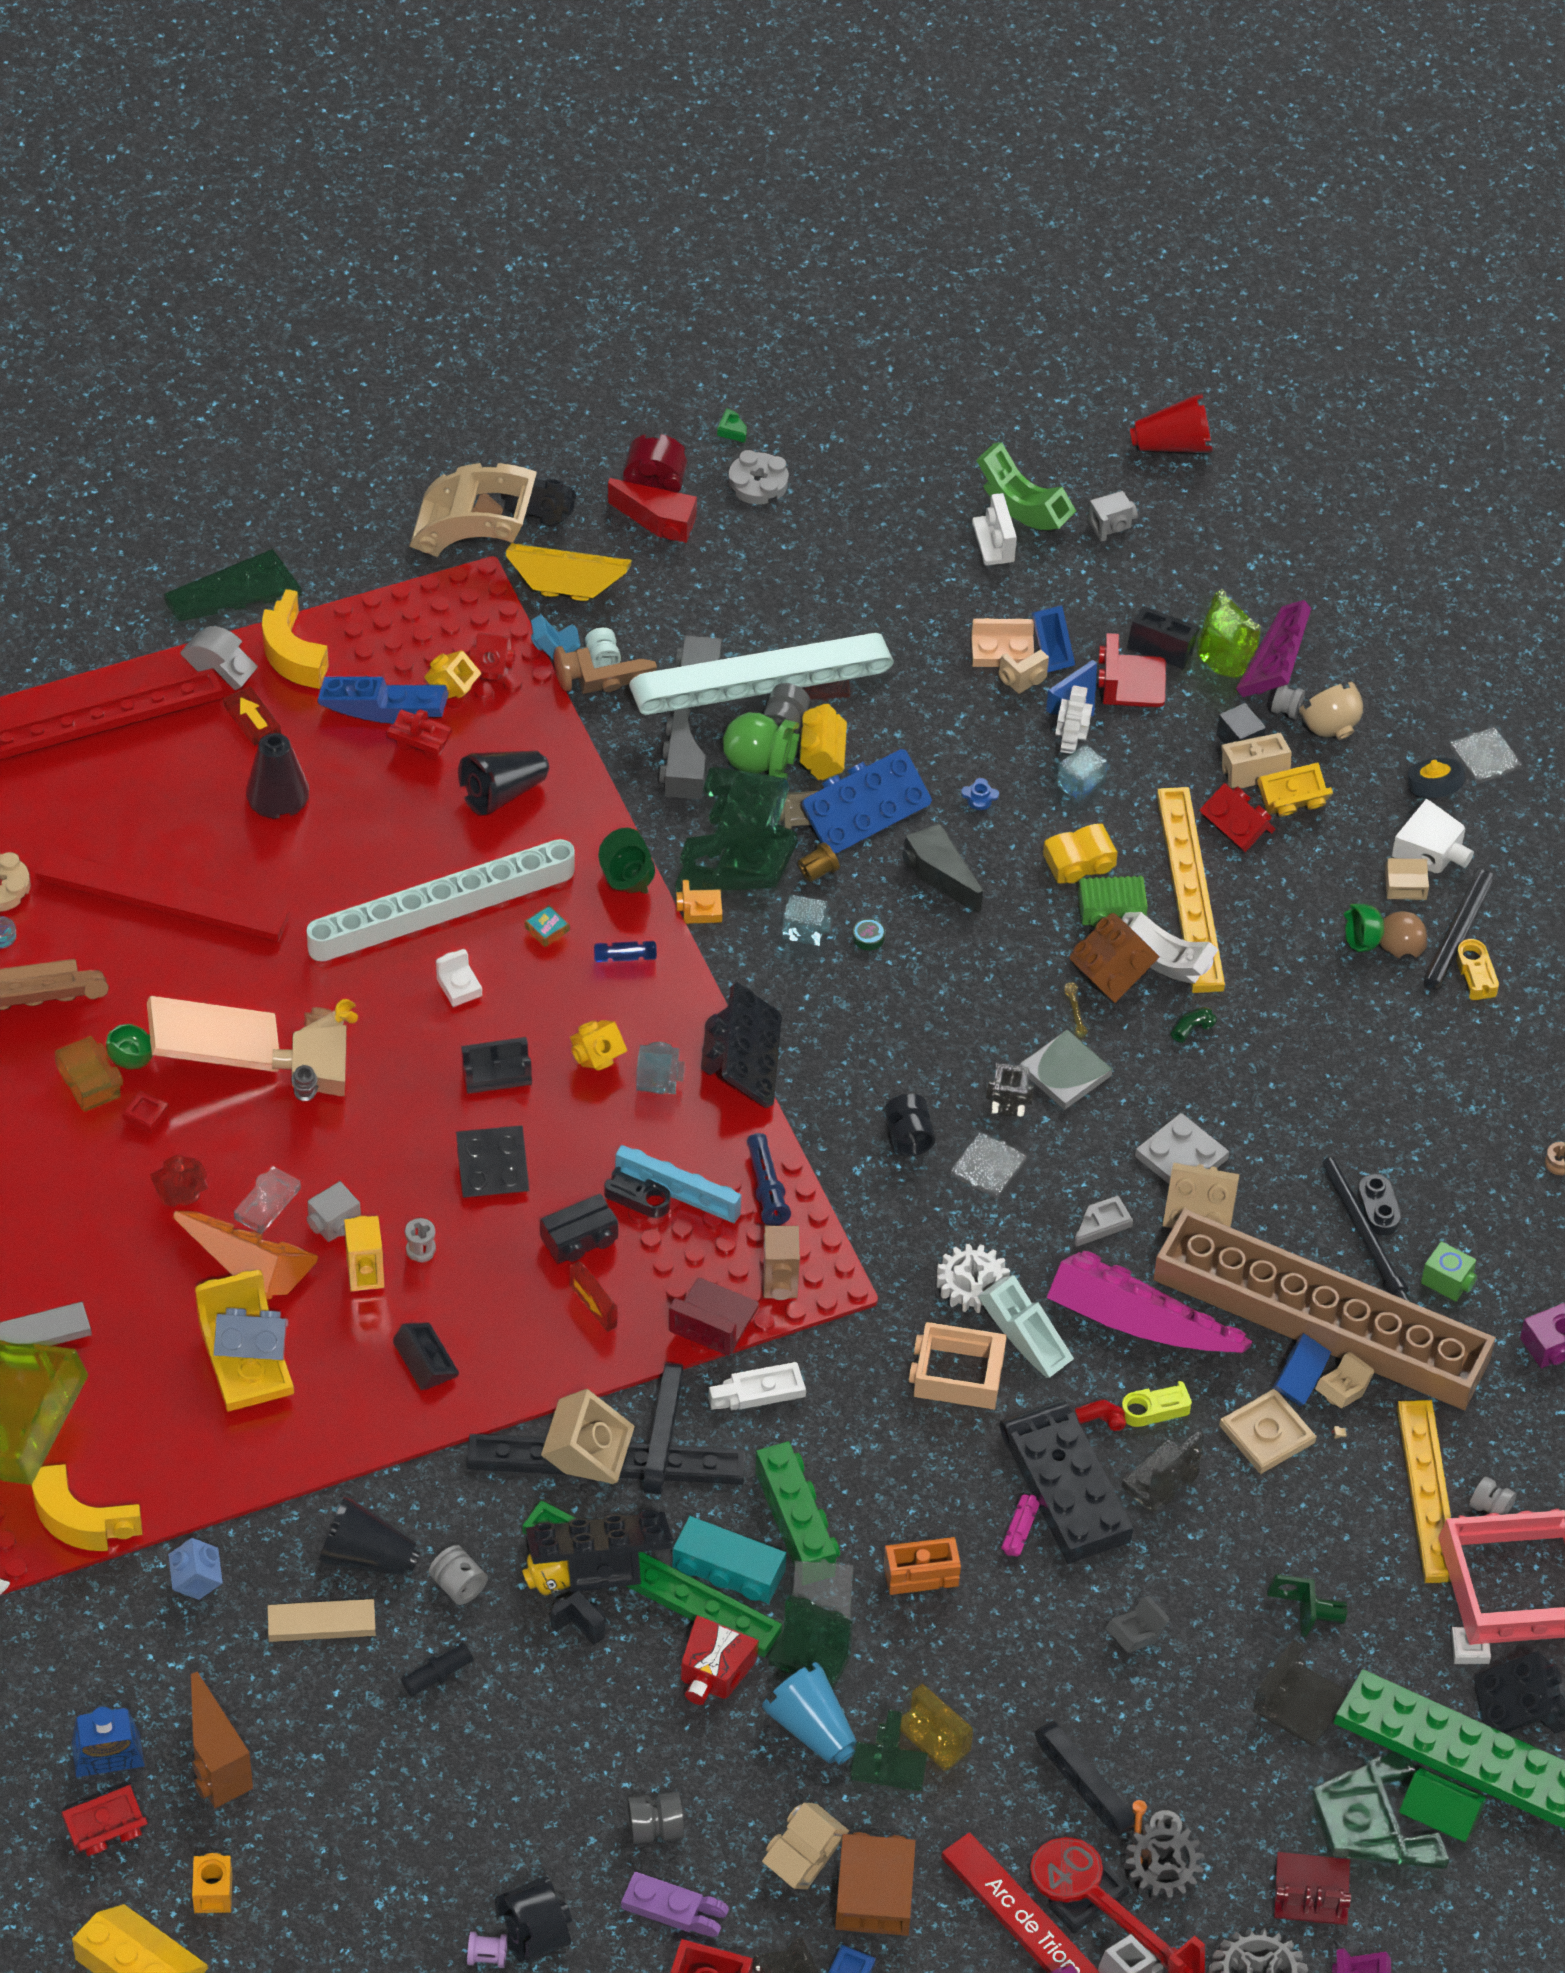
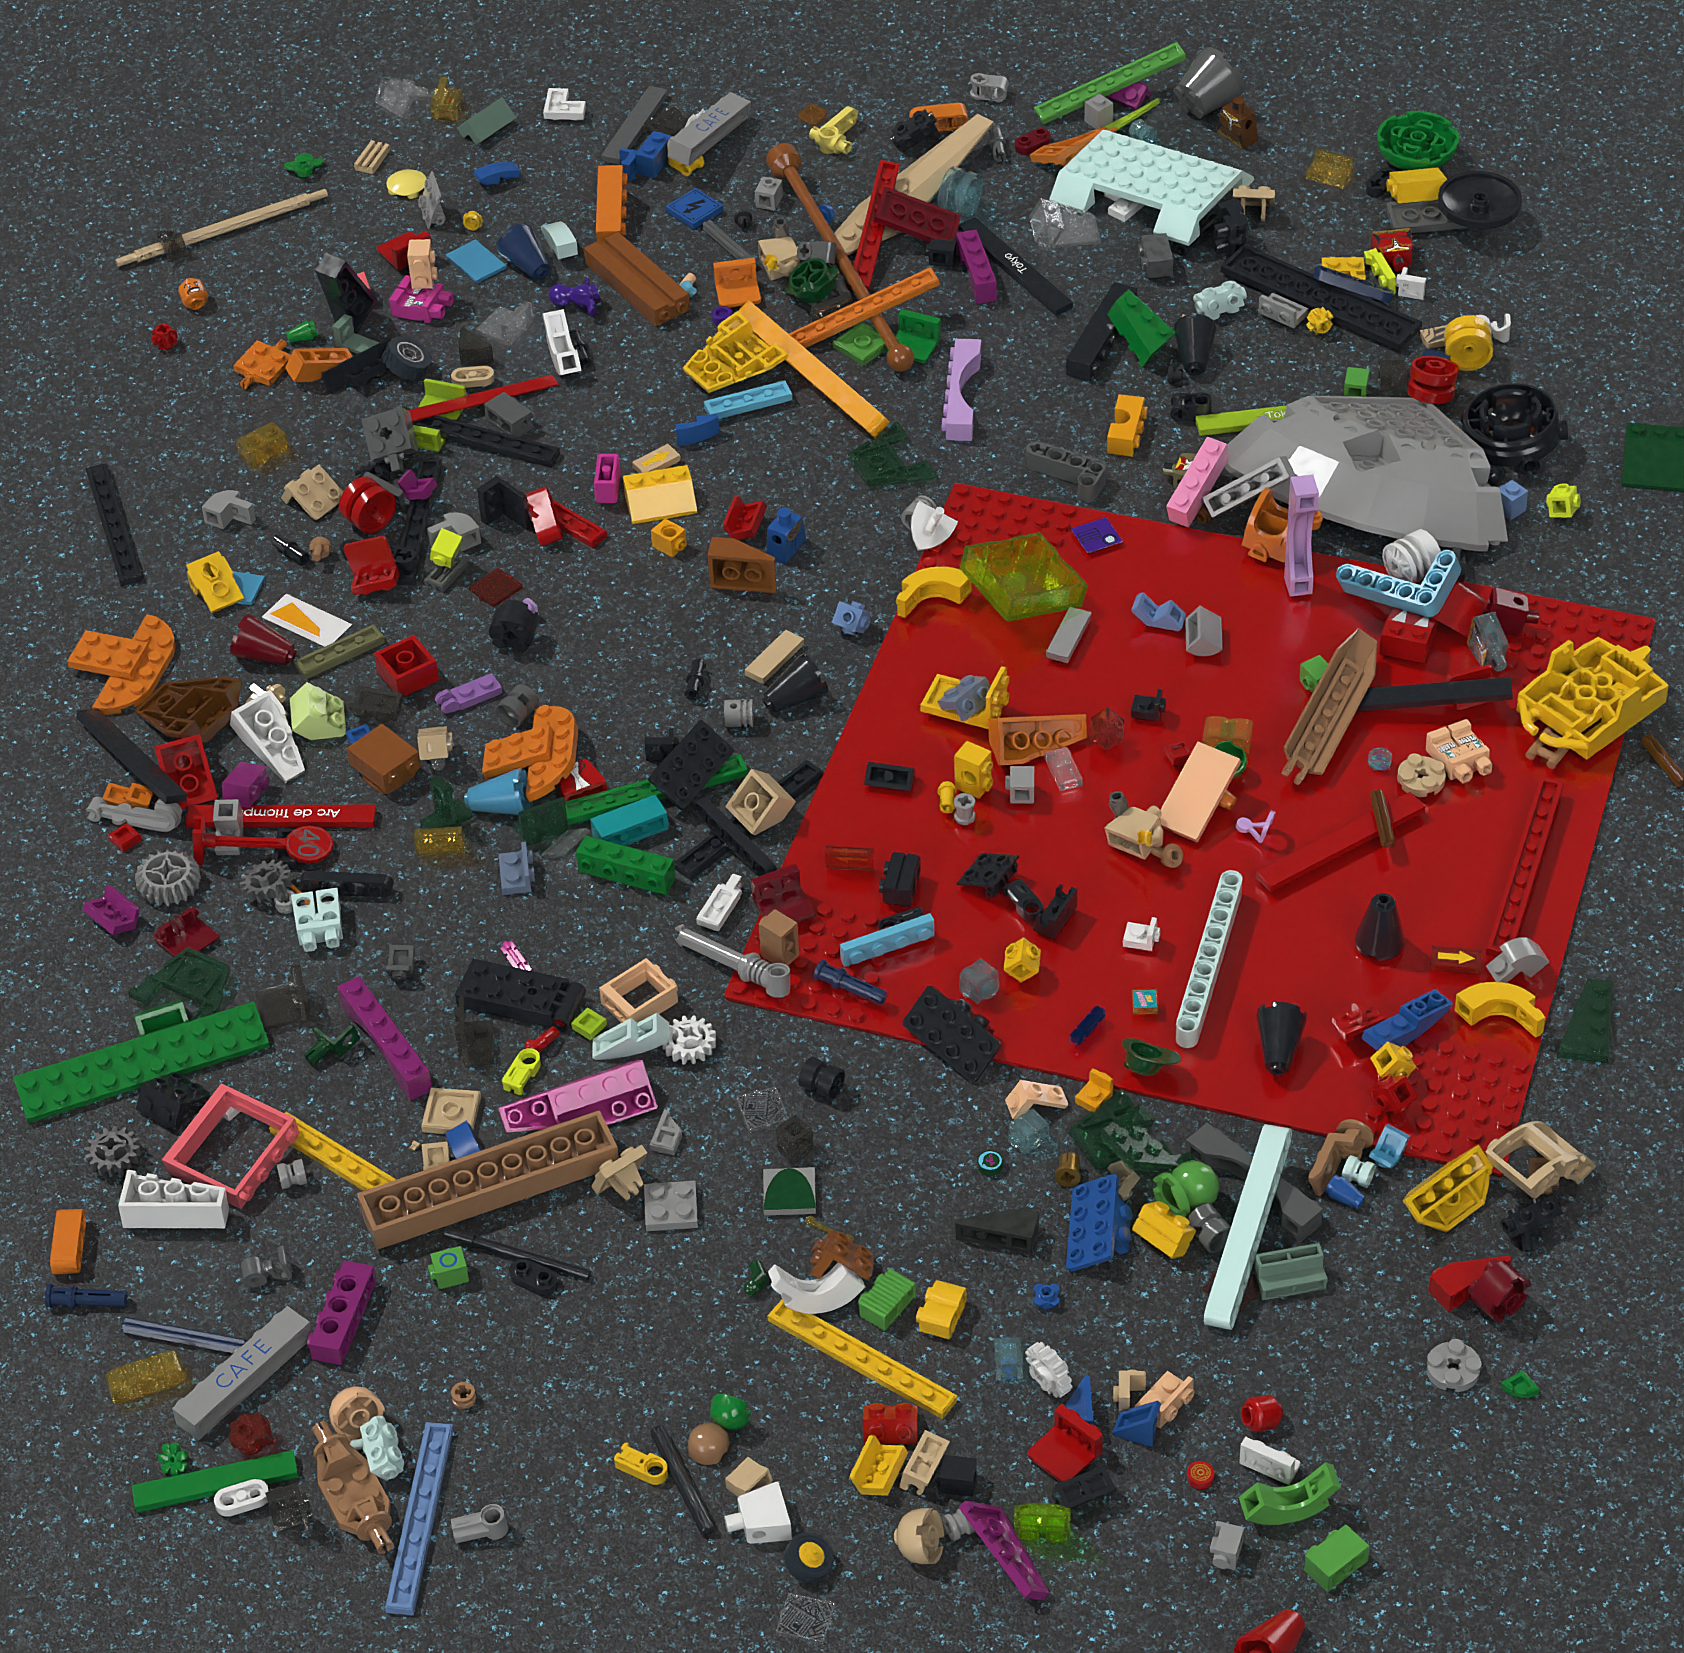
camera: 135 degrees right, 5 degrees down
orange brick [884,1537,961,1595] -> none
none -> light aqua hips [291,888,343,952]
none -> magenta arch [337,976,432,1101]
none -> orange plate [482,705,578,802]
none -> sand blue bracket [499,842,535,895]
none -> lime plate [571,1008,607,1040]
none -> light grey piece [675,924,790,997]
none -> yellow pin [938,782,956,813]
none -> black piece [1003,879,1043,922]
none -> light nougat bracket [1005,1080,1069,1120]
none -> black bracket [1131,689,1166,721]
none -> red tile [1187,1461,1214,1489]
none -> lavender piece [1236,810,1276,843]
none -> red head [1241,1395,1283,1432]
none -> sand green piece [1254,1243,1327,1300]
none -> bright green brick [1304,1525,1370,1593]
none -> blue cone [1325,1175,1366,1209]
none -> reddish brown axle [1370,789,1395,848]

